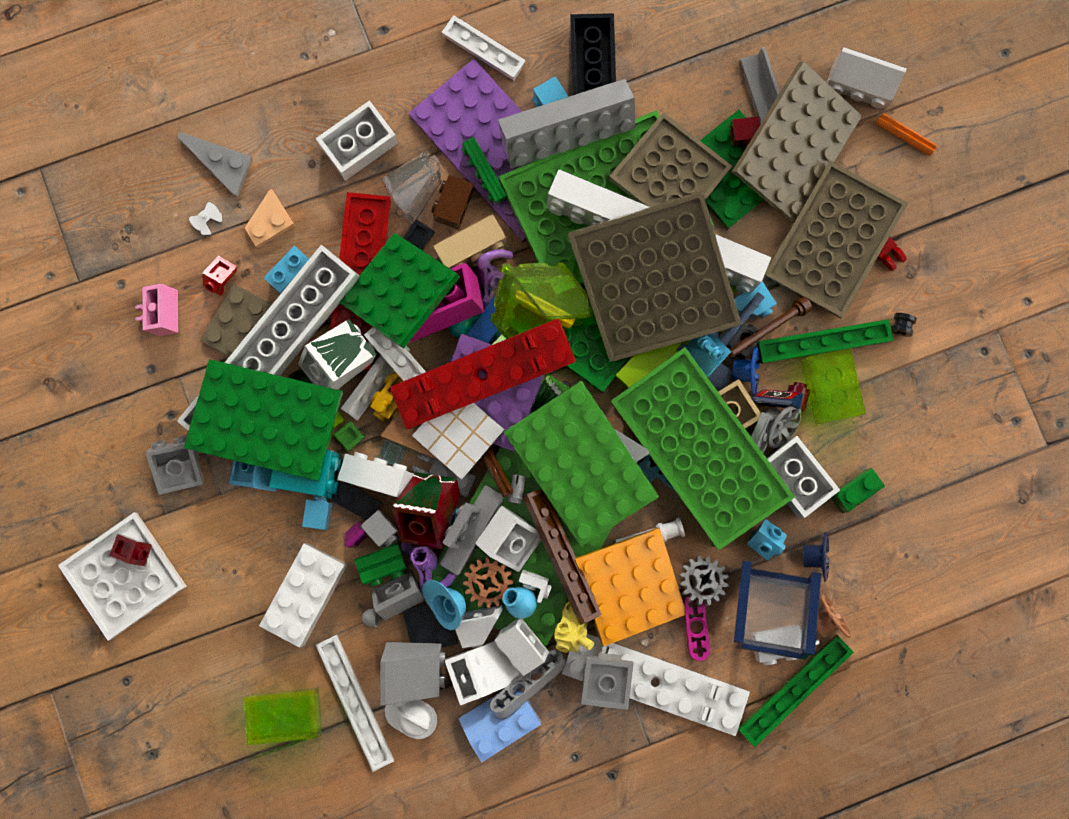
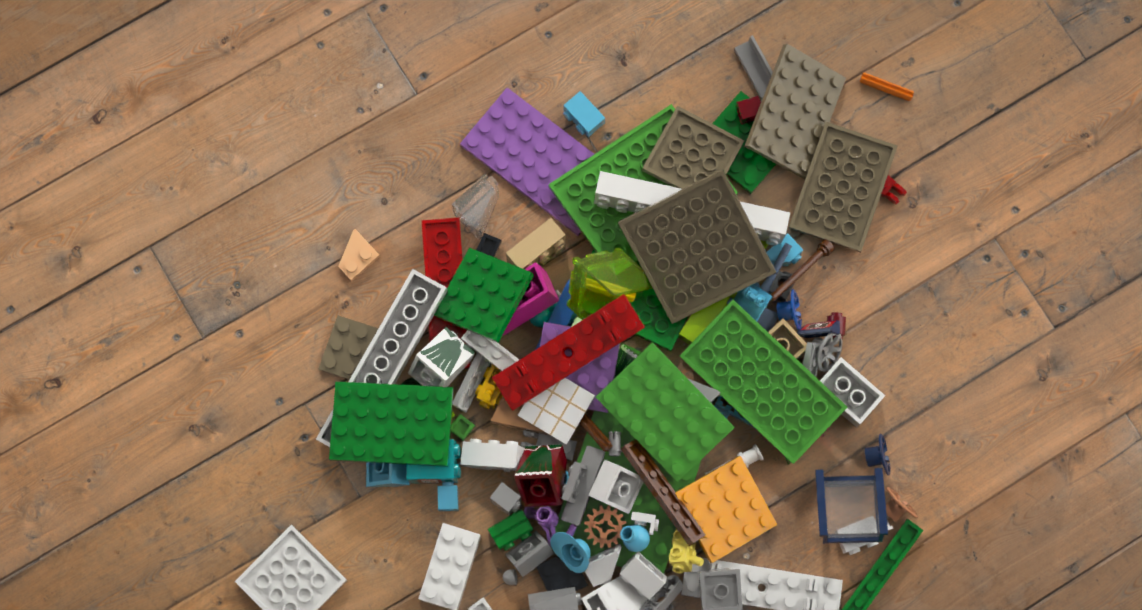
camera: 10 degrees left, 5 degrees down
dark red bracket [109,534,152,566] -> none
bright pink brick [135,284,178,336] -> none
light grey plate [146,435,205,495] -> none
light grey wing [178,132,253,197] -> none
white piece [189,202,222,235] -> none
bracket [202,256,237,296] -> none
medium azure brick [264,246,309,294] -> none
white brick [316,100,398,181] -> none
black plate [332,481,383,520] -> none
magenta slope [343,521,369,548] -> none
clear light blue tile [378,439,407,466] -> none
reddish brown brick [431,175,475,230] -> none
white plate [442,15,526,81] -> none
green piece [461,137,507,206] -> none
medium lavender piece [475,249,513,310] -> none
light grey brick [498,79,635,168] -> none
black brick [569,13,616,96] -> none
light grey gear [678,556,728,606] -> none
dark pink beam [683,595,710,661] -> none
medium azure brick [747,519,787,561] -> none
green plate [757,319,894,364] -> none
clear neon green brick [801,348,866,426] -> none
white slope [827,47,906,109] -> none
green brick [831,468,885,513] -> none
black wheel [891,313,917,337] -> none

